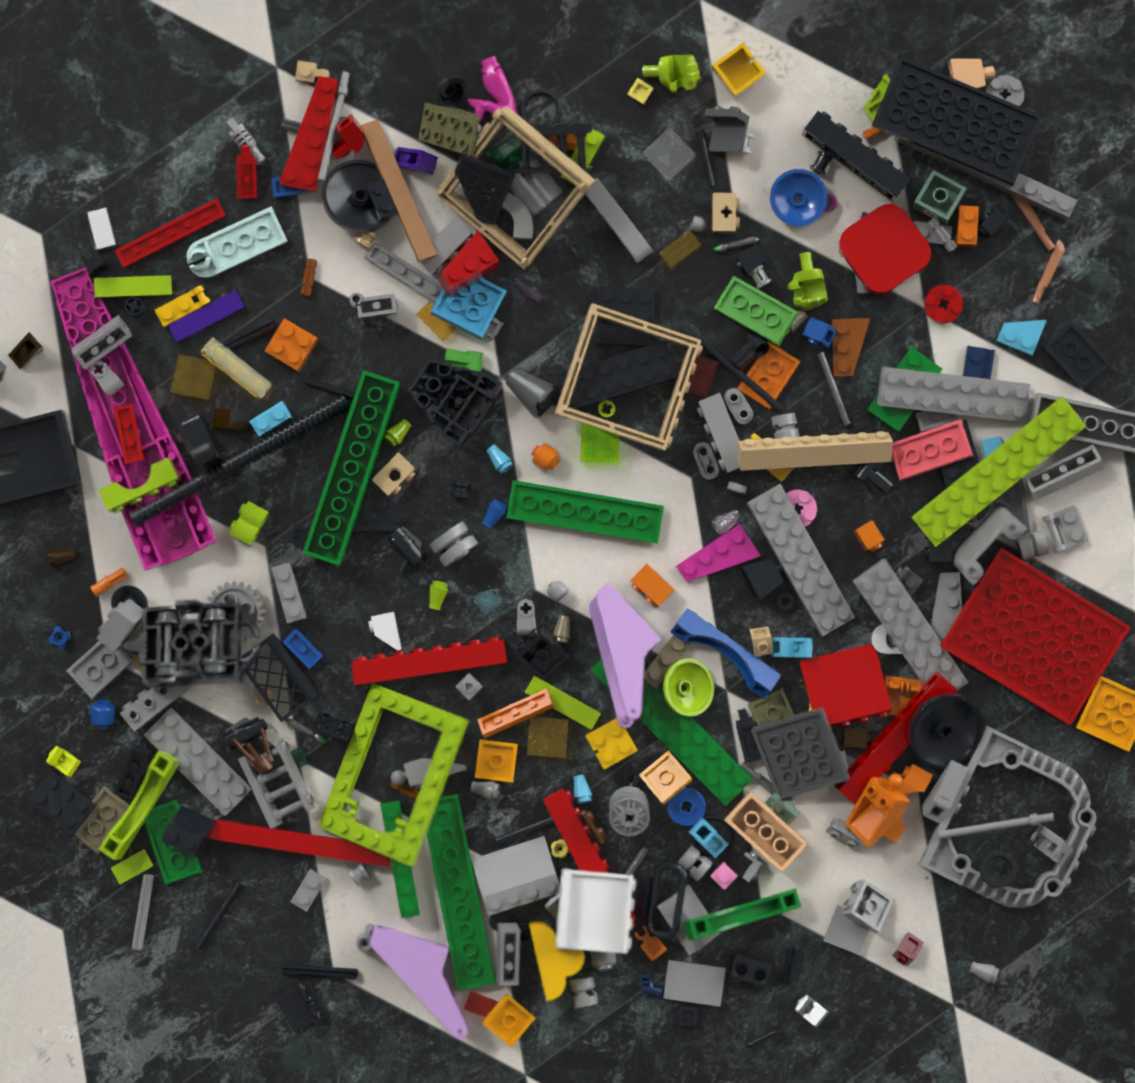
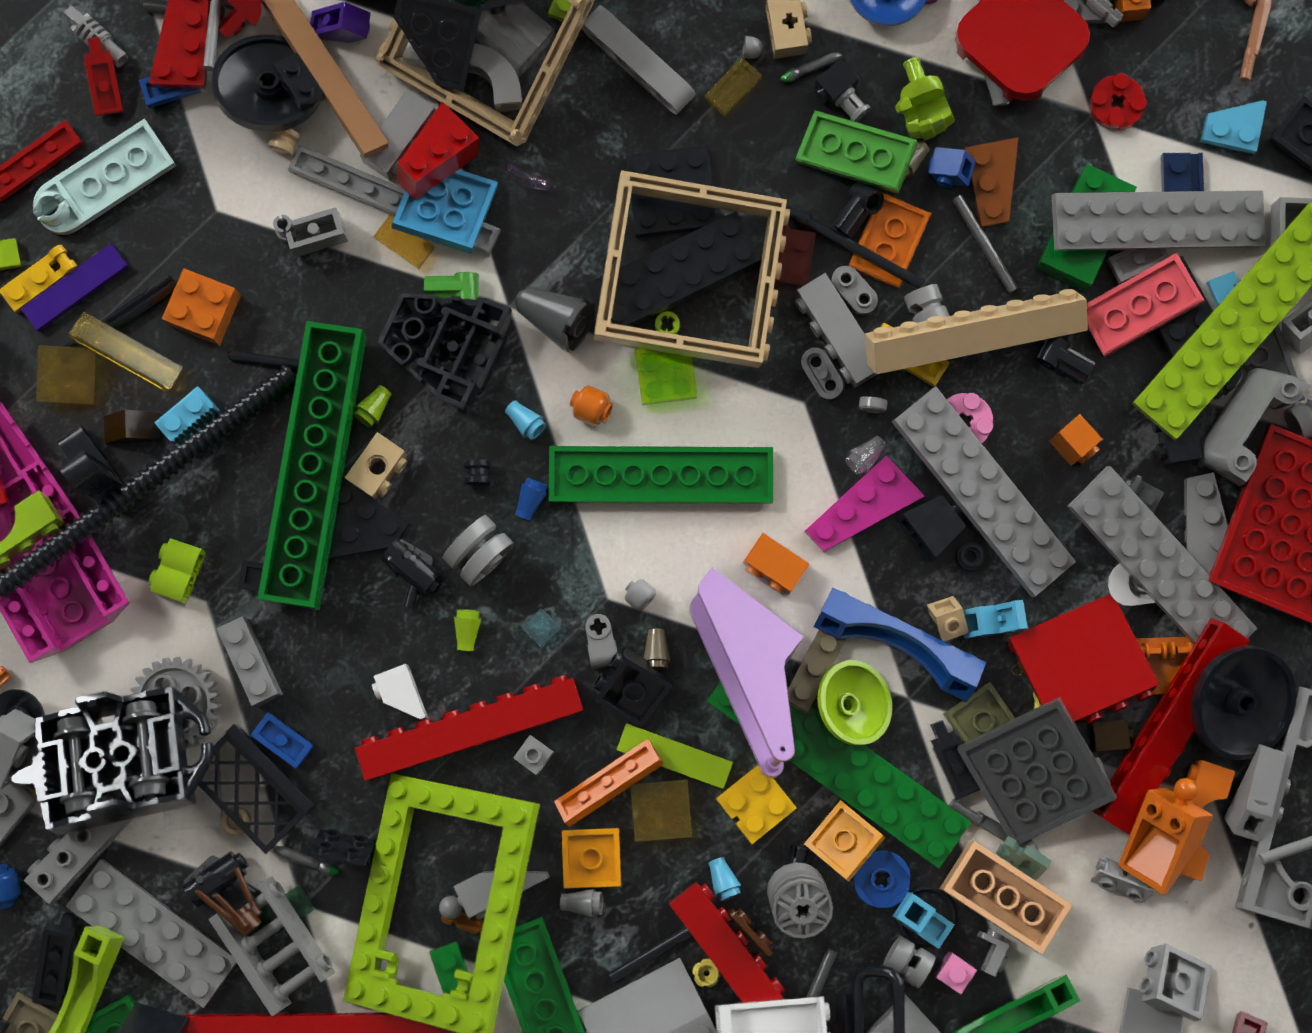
camera: 10 degrees left, 5 degrees down
dark orange axle [300,258,317,296] -> none

